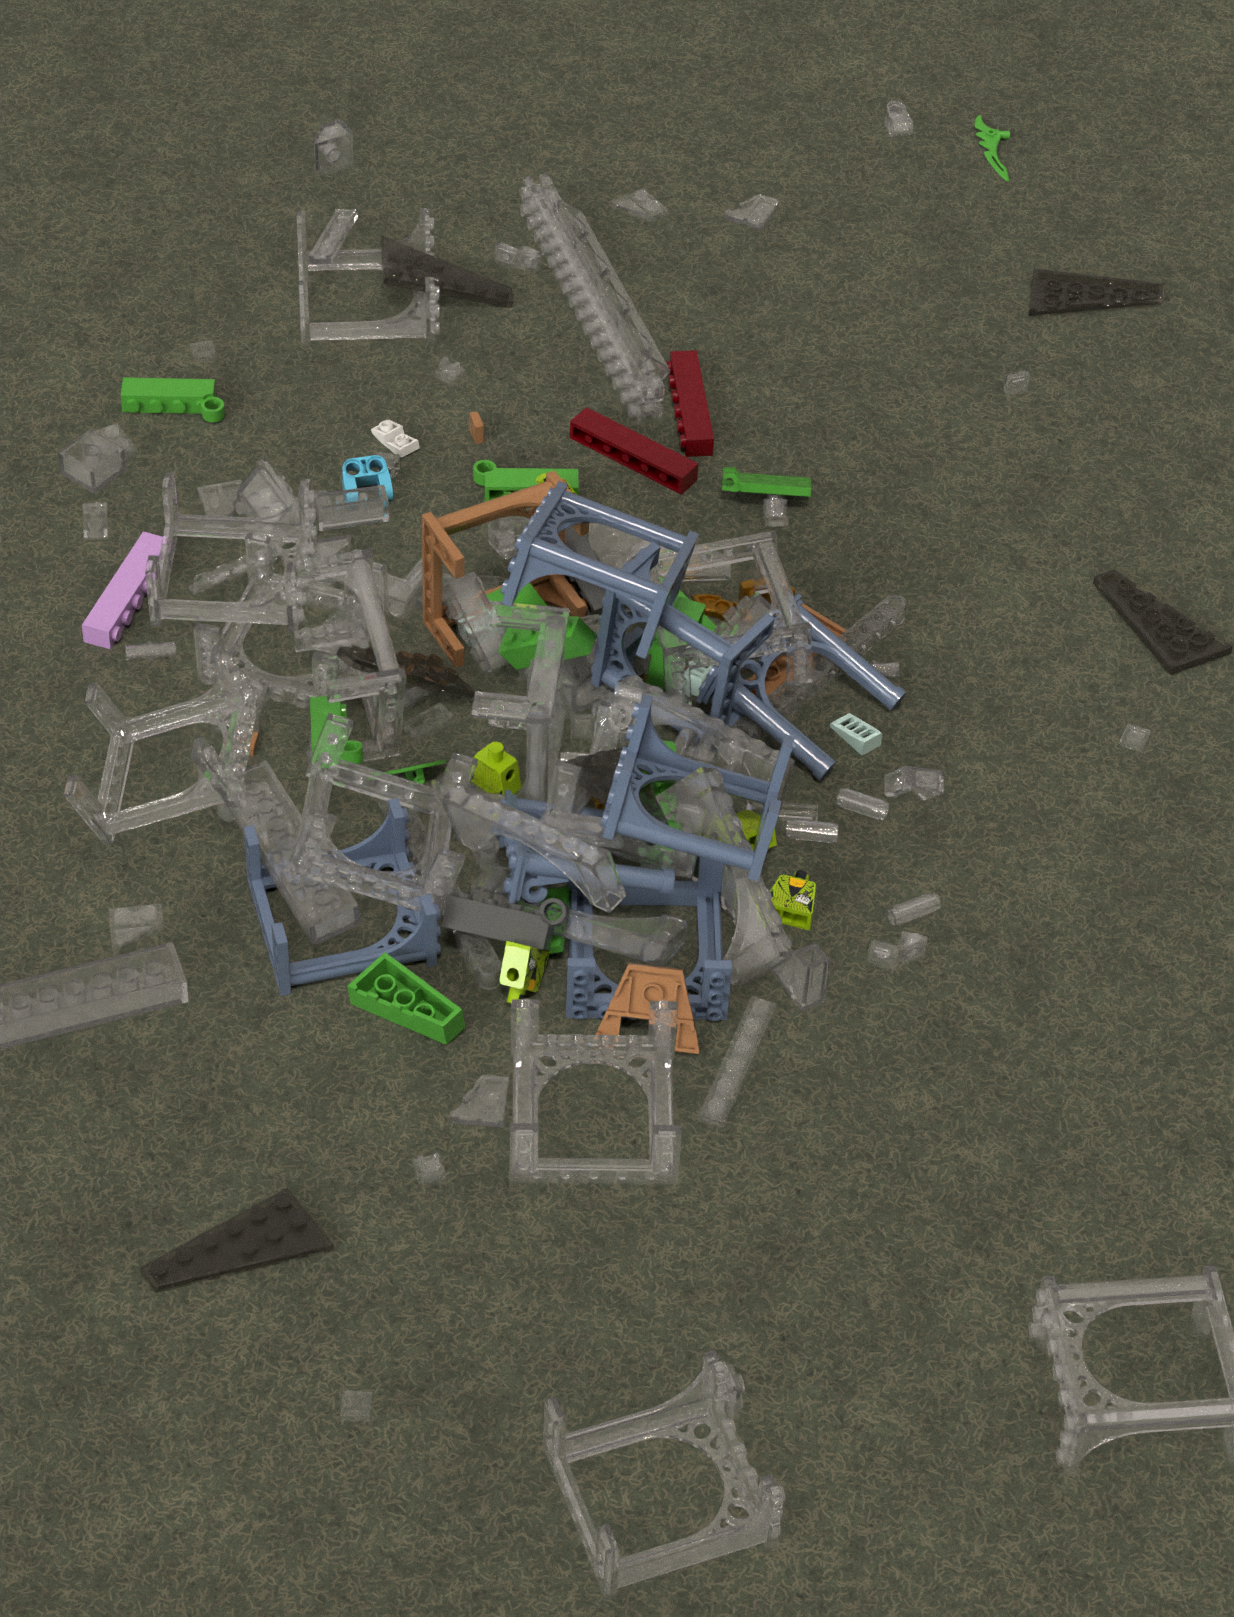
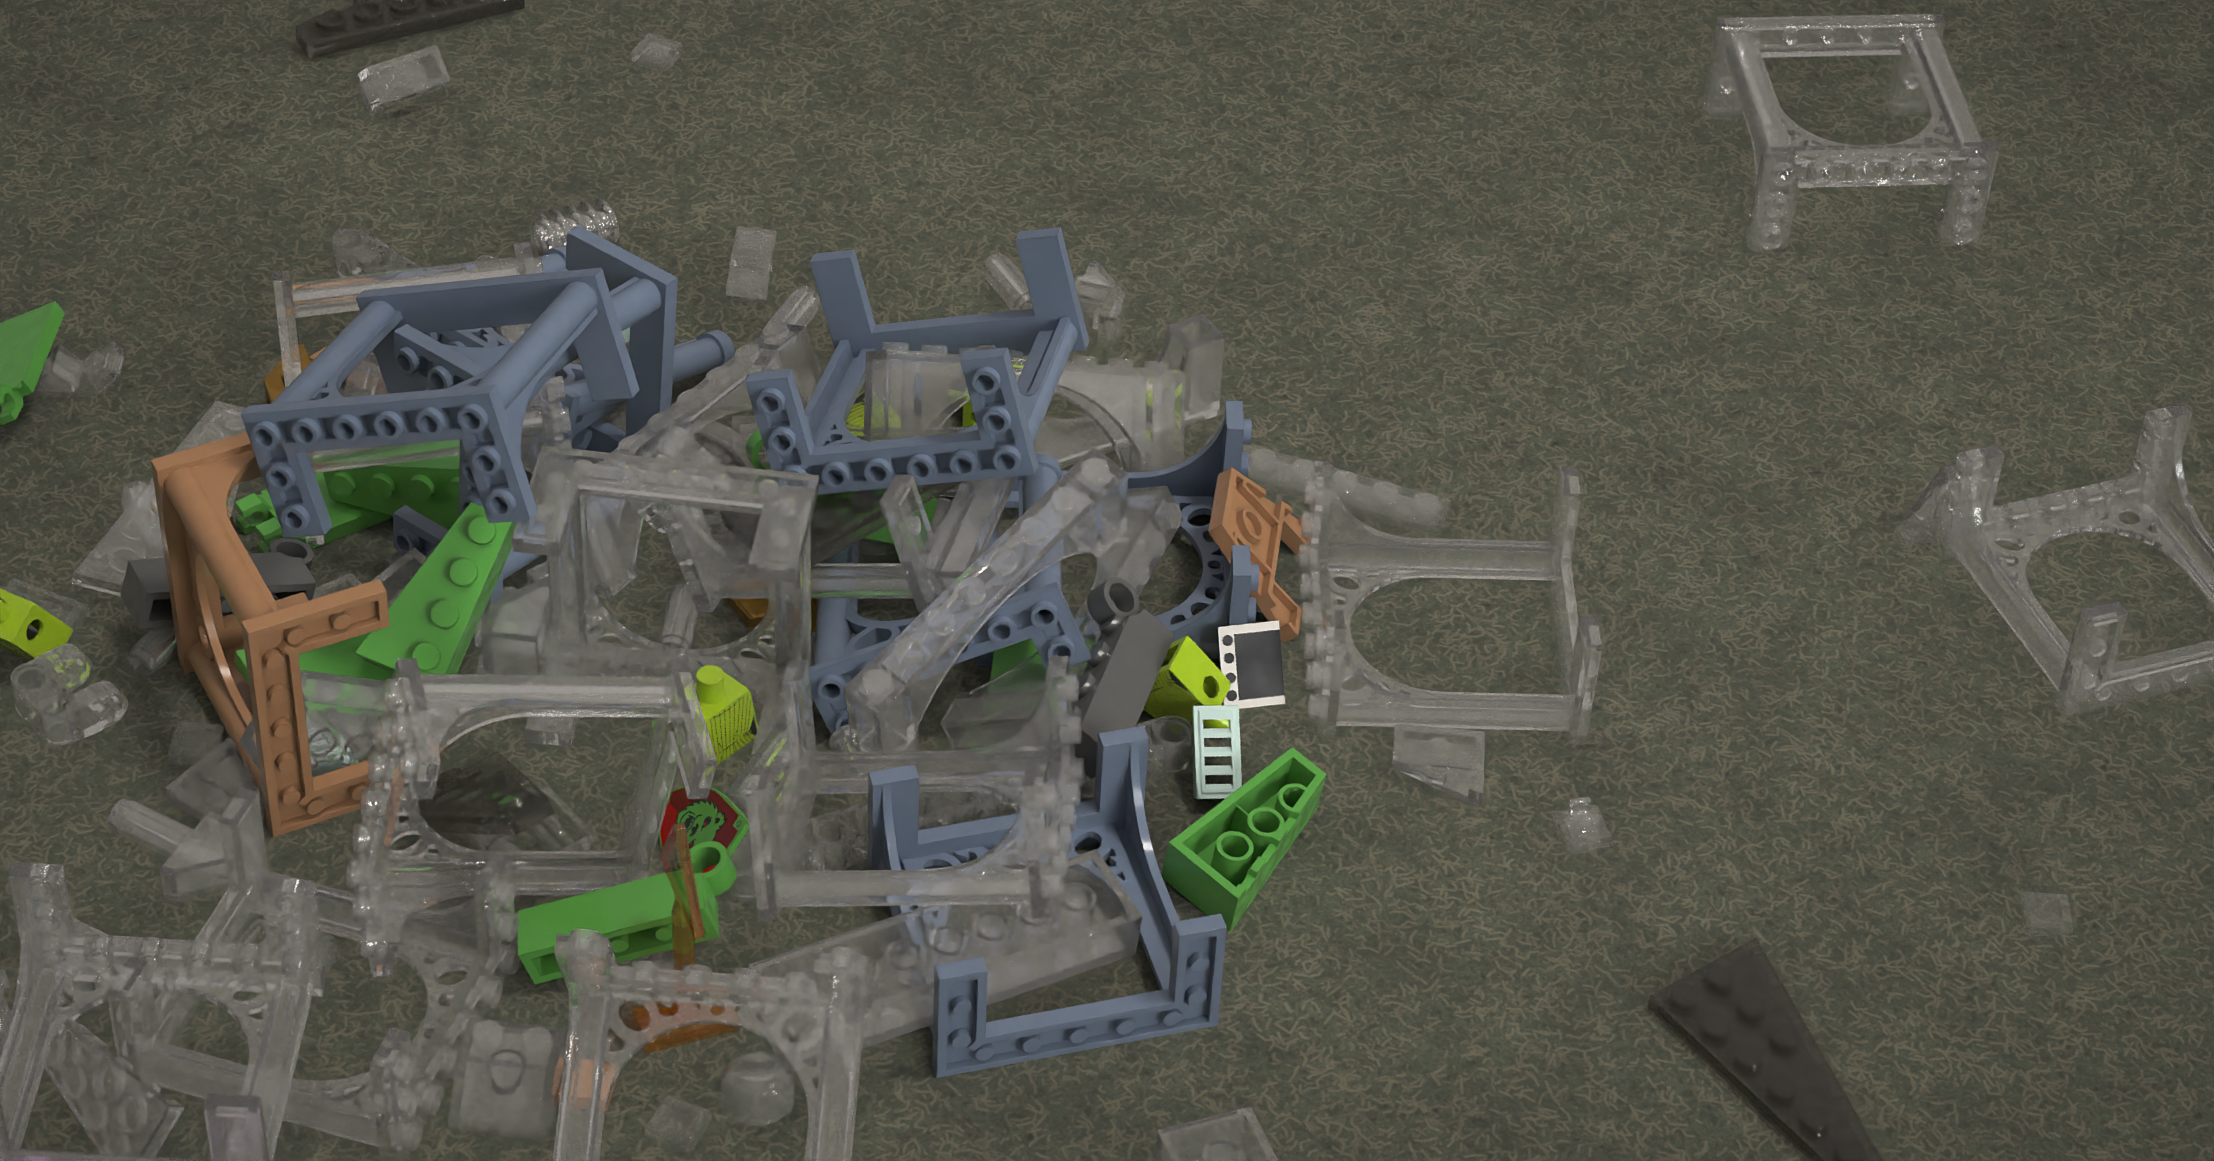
camera: 90 degrees left, 5 degrees down
none -> clear brick [354,45,451,113]
none -> clear piece [530,197,620,257]
none -> clear orange piece [632,822,740,1054]
none -> light aqua slope [1192,705,1242,799]
none -> black sticker [1218,620,1285,709]

